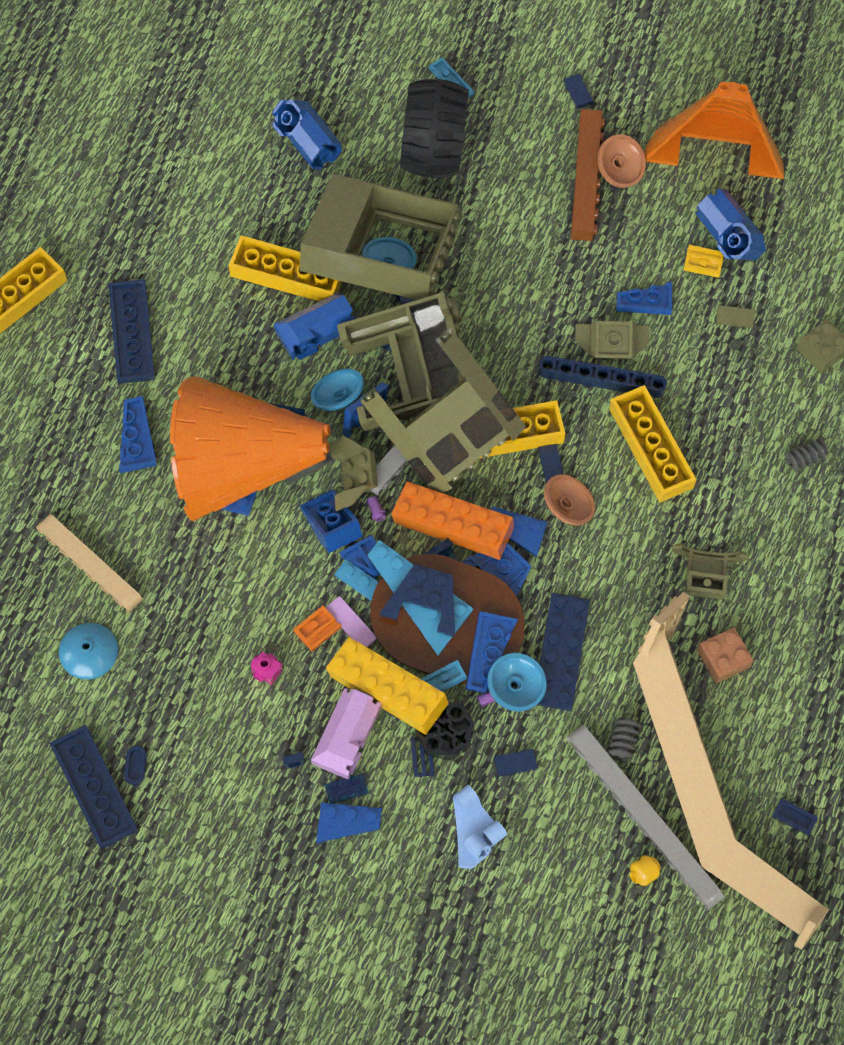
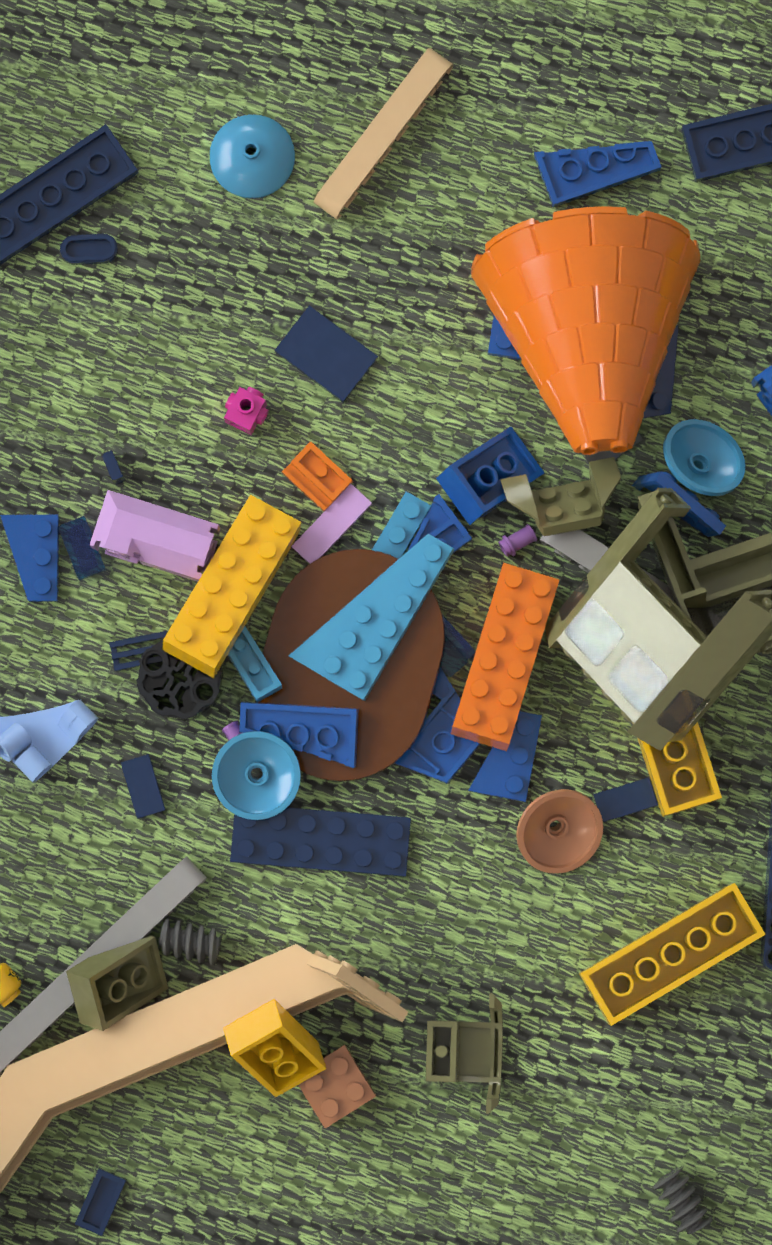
camera: 90 degrees right, 15 degrees up
dark blue wing [380,564,455,637] -> none
none -> olive slope [66,936,168,1031]
none -> yellow brick [223,999,326,1097]
none -> dark blue tile [274,305,378,403]

